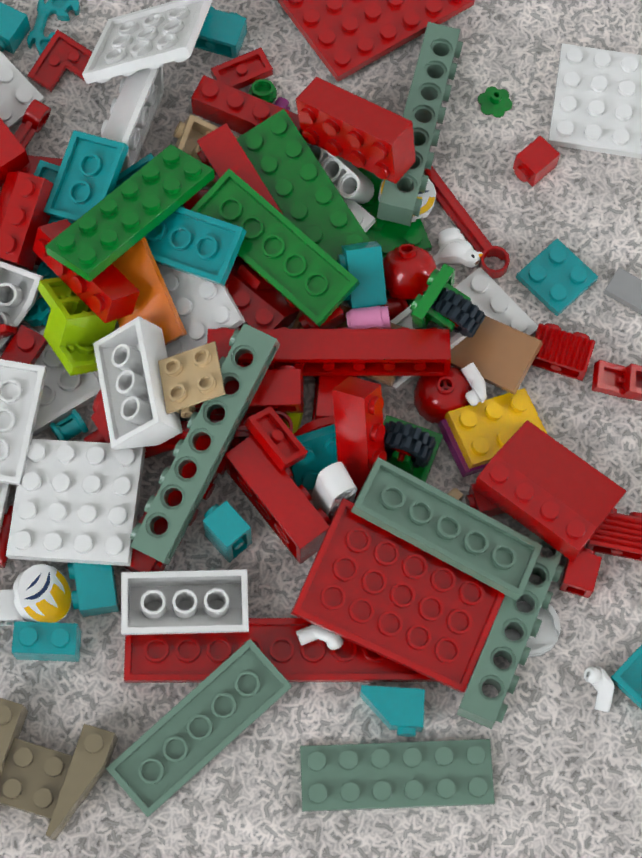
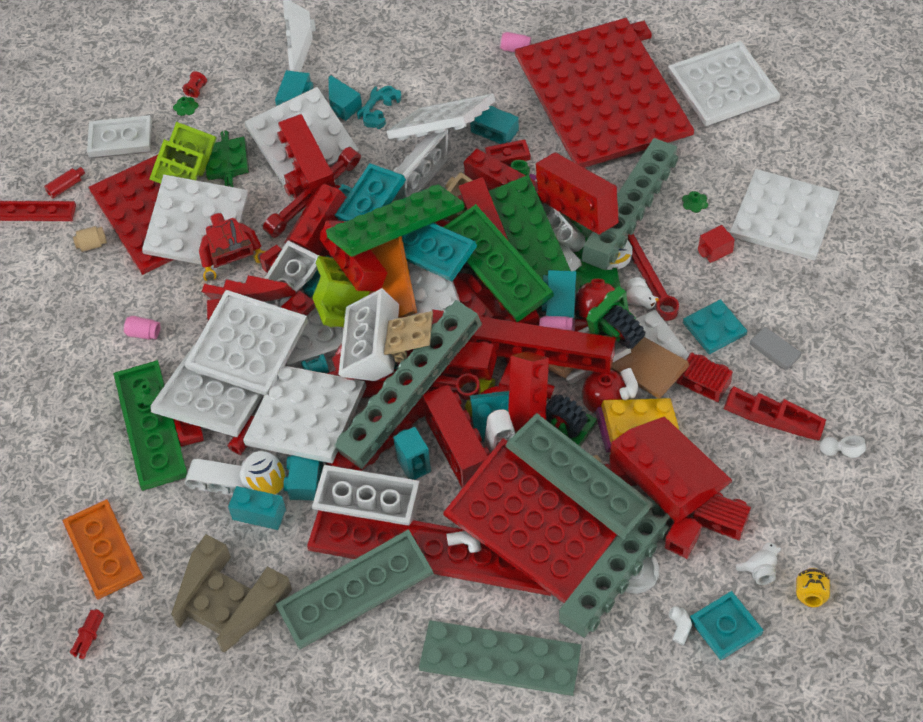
camera: 20 degrees right, 15 degrees down
red tile [27,29,93,93] -> none
red plate [244,406,308,471] -> none
teal slope [360,685,425,737] -> none

